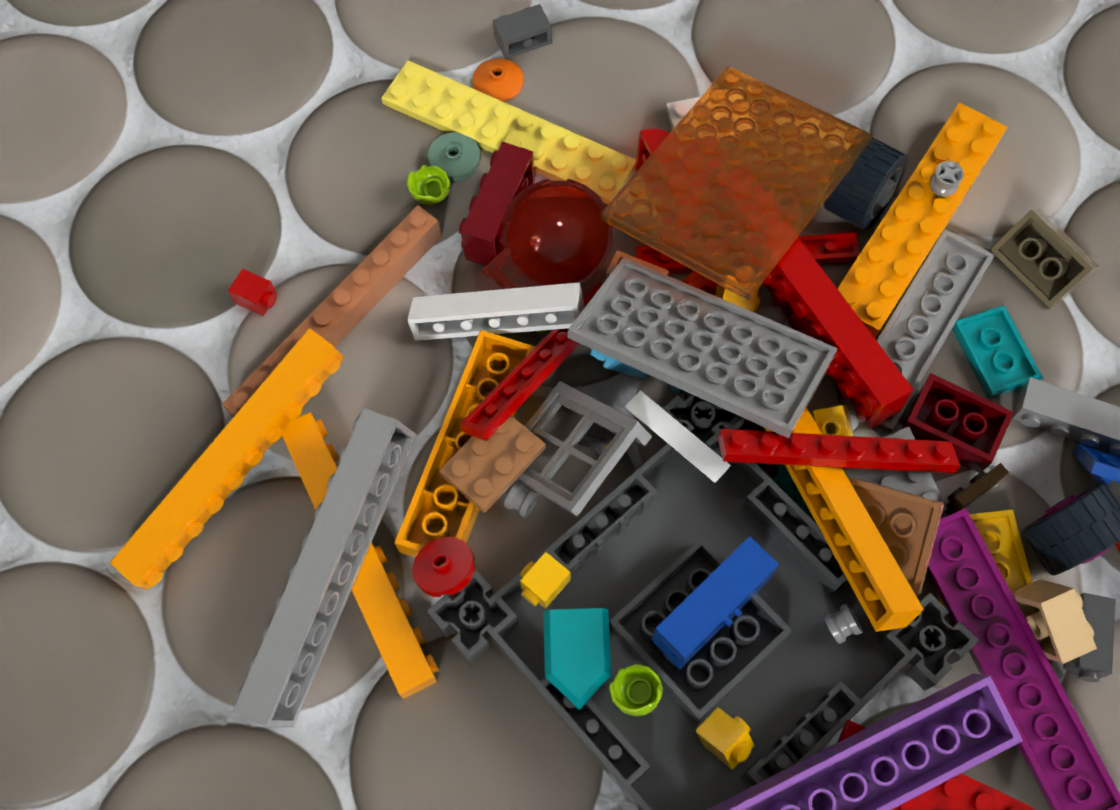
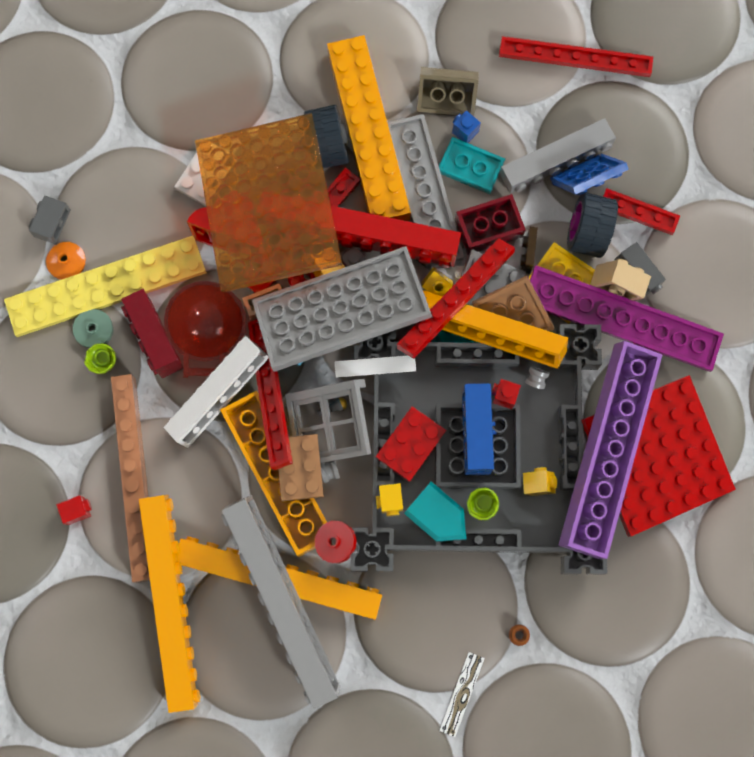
camera: 50 degrees left, 10 degrees up
light grey wheel [930,161,964,197] -> none
none -> red plate [375,406,446,482]
none -> blue brick [452,110,481,143]
none -> red brick [491,379,521,409]

